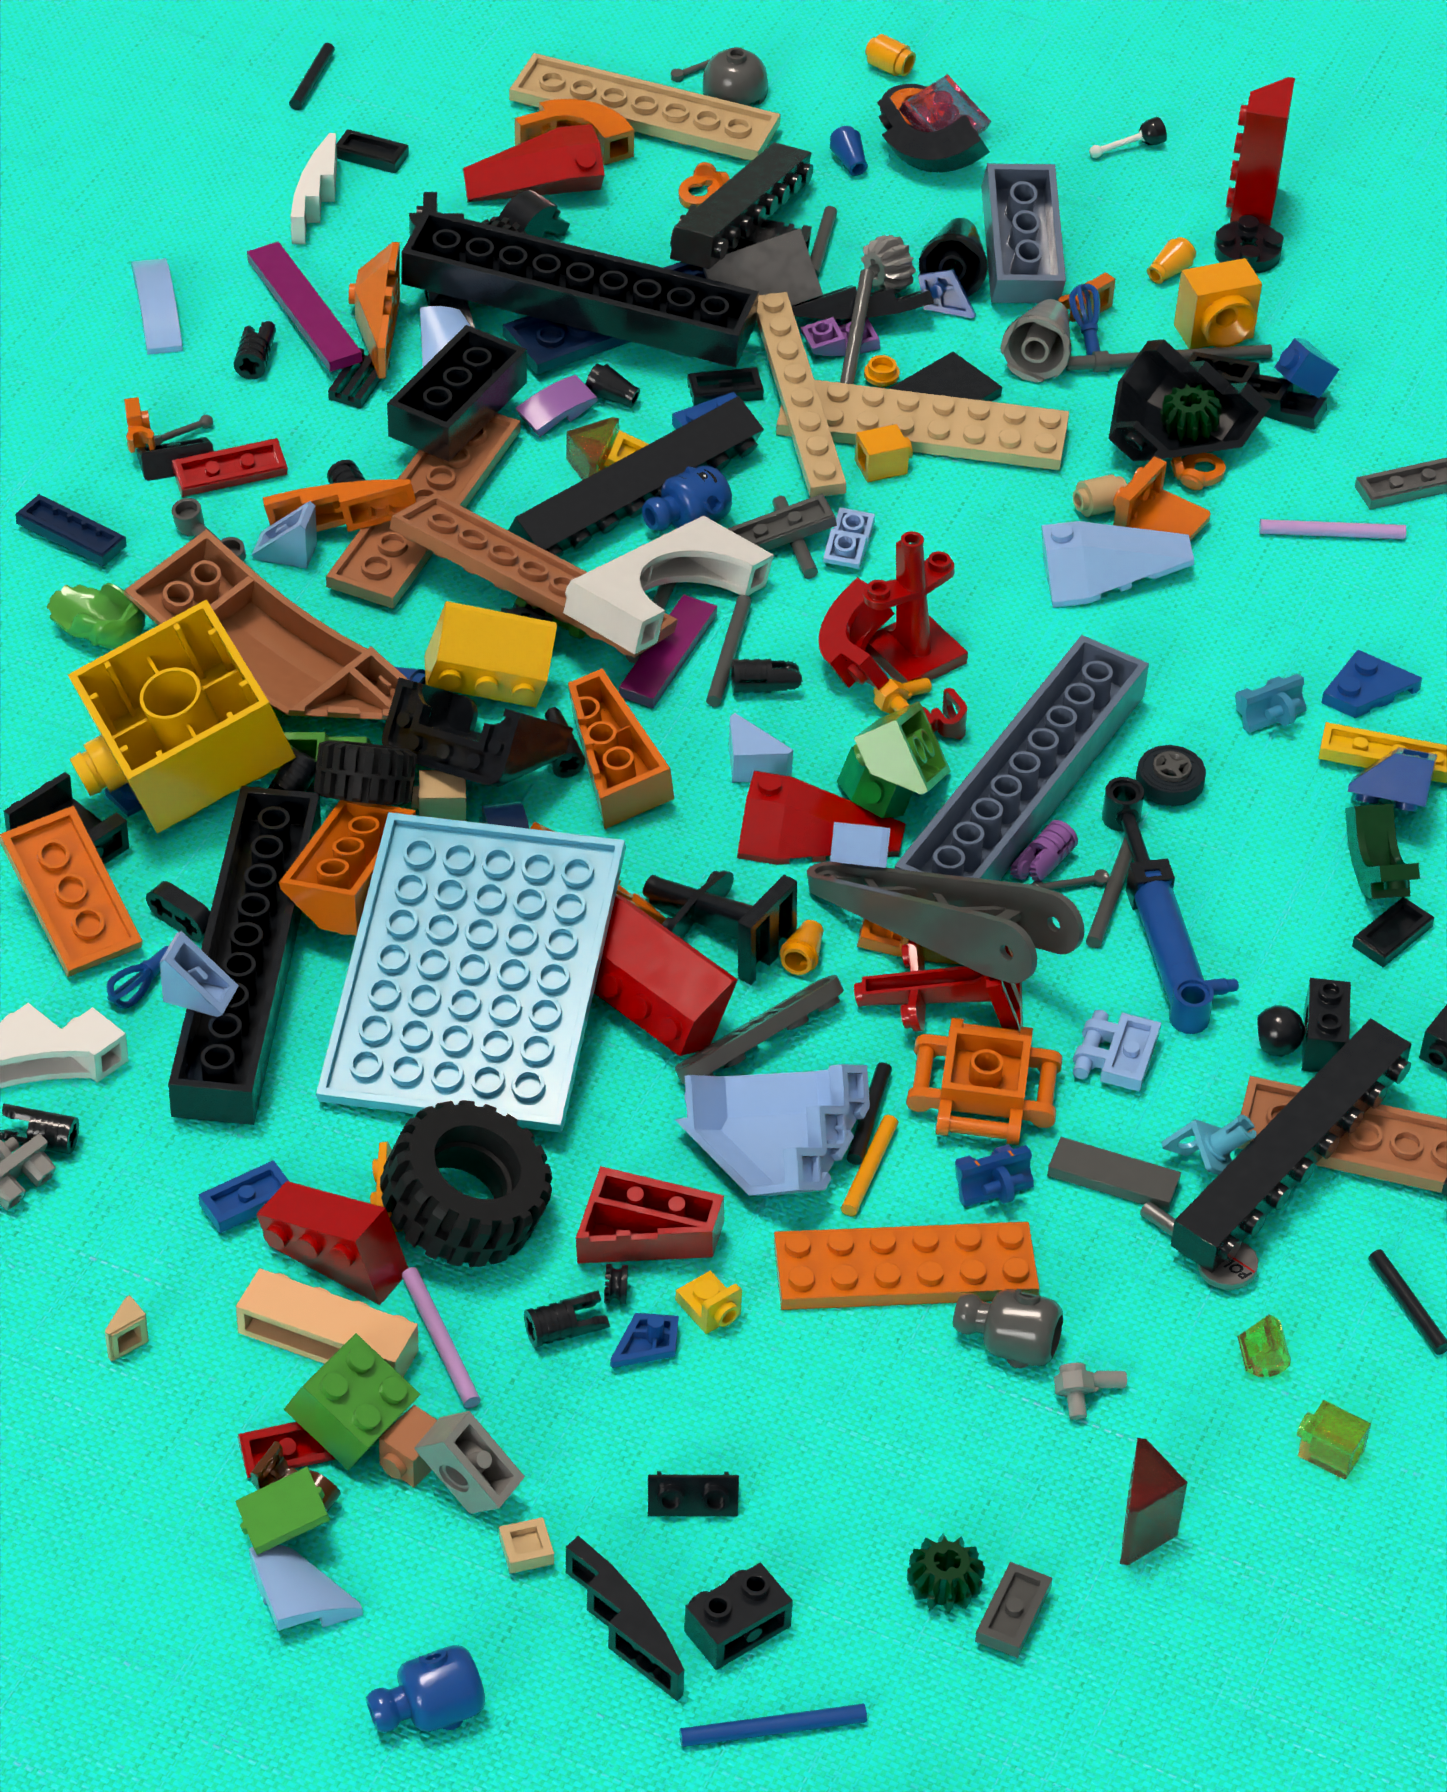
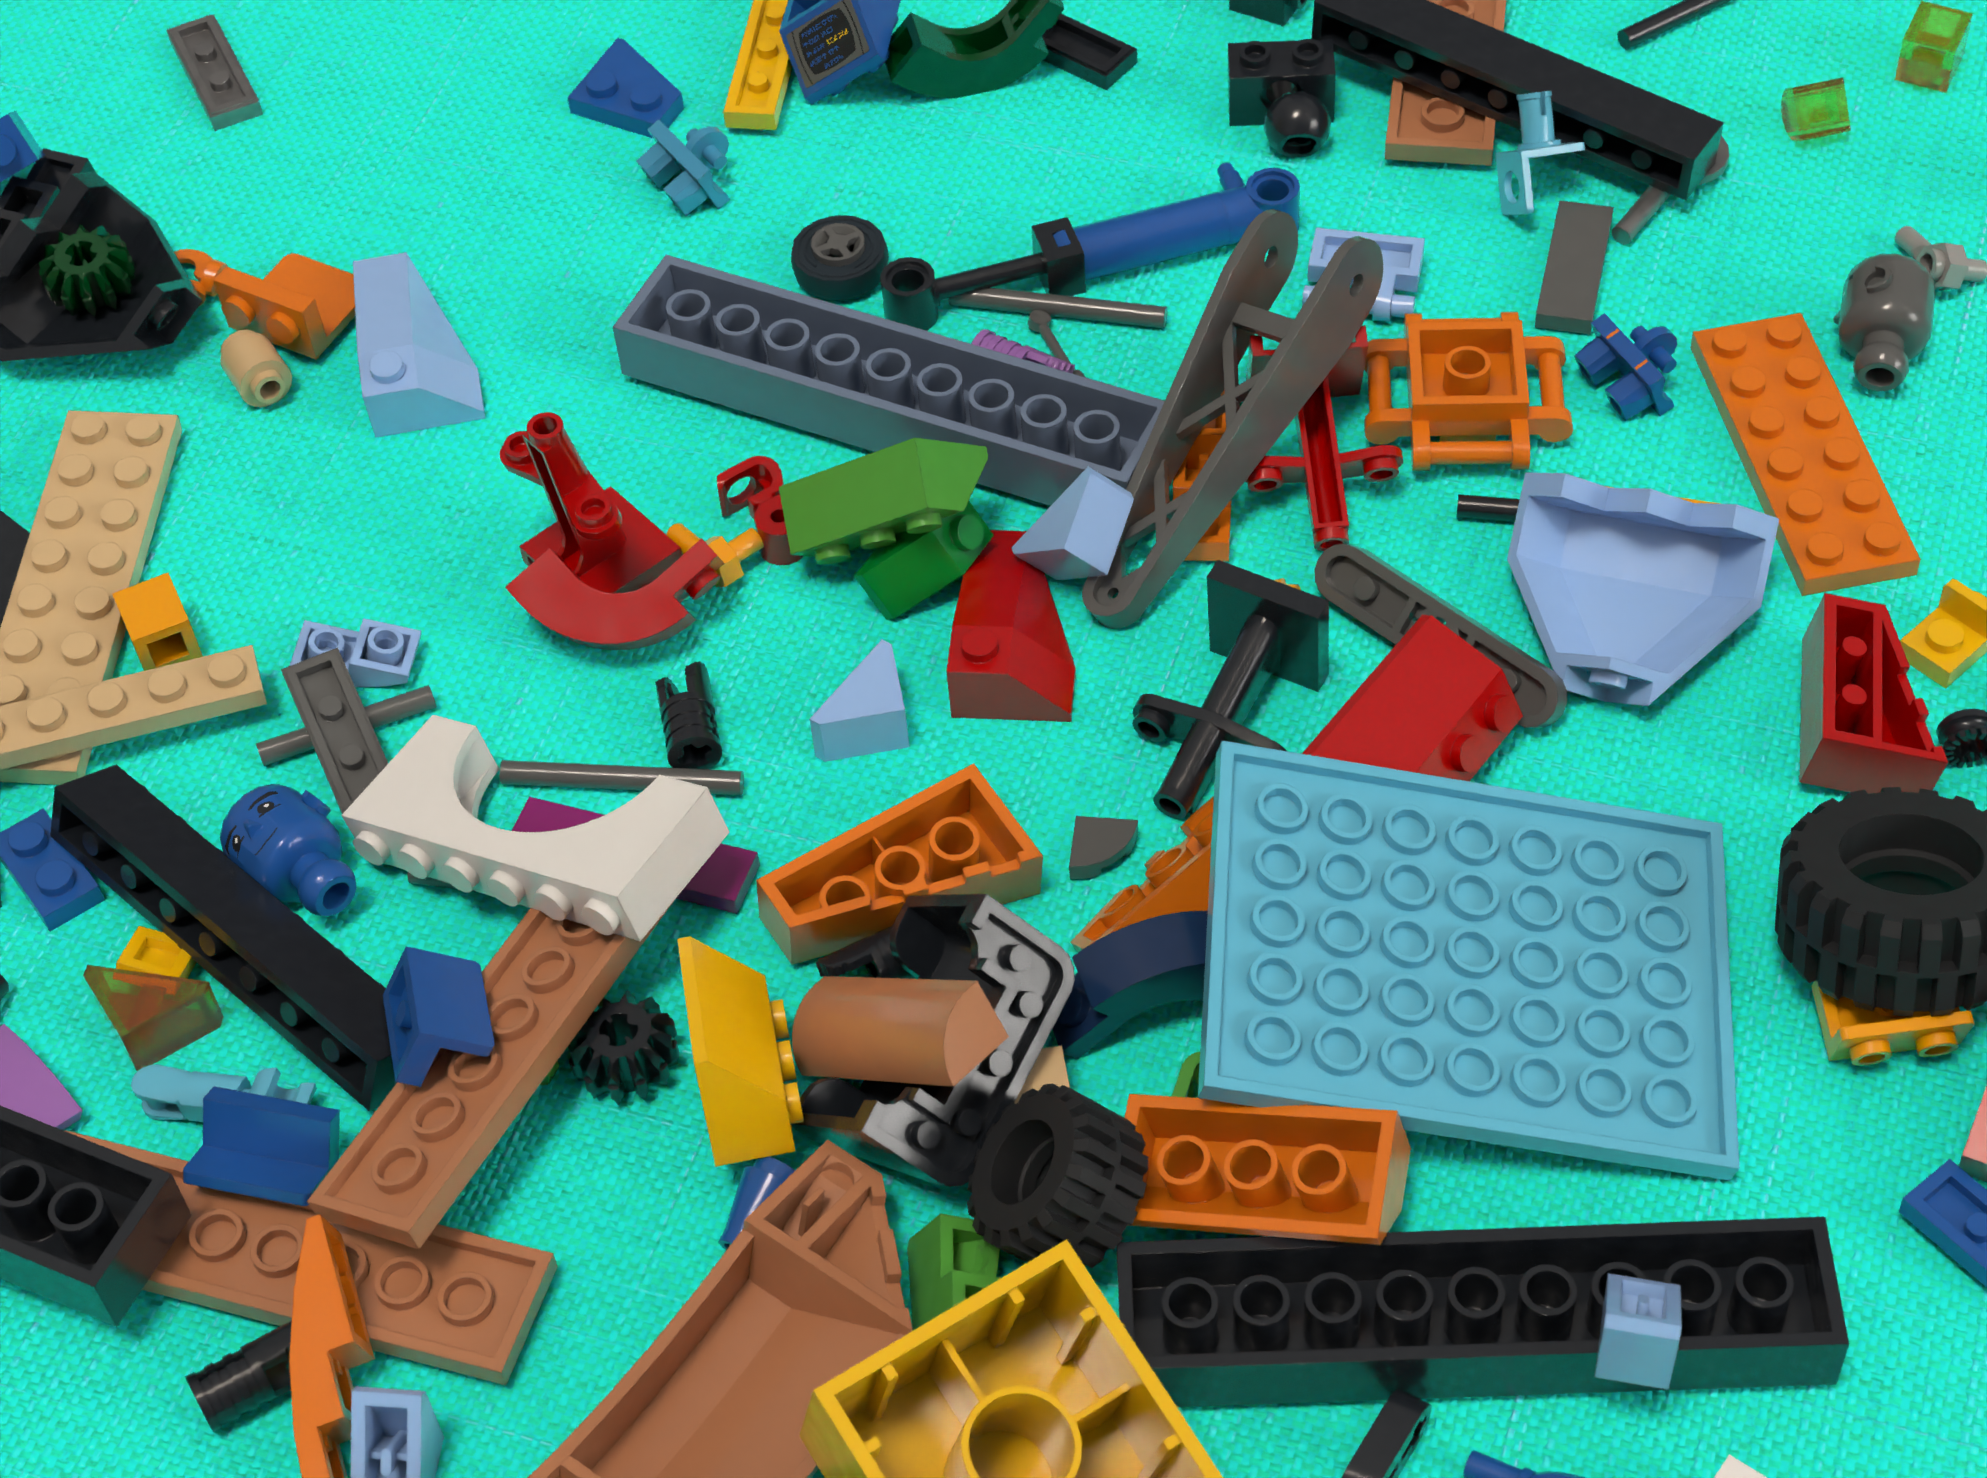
camera: 90 degrees left, 5 degrees up
lavender bar [1259,519,1406,539] -> none
none -> medium azure piece [131,1064,317,1122]
none -> blue panel [183,1086,340,1206]
none -> blue panel [383,946,495,1087]
none -> nougat brick [792,976,1009,1087]
none -> dark grey tile [1069,816,1139,879]

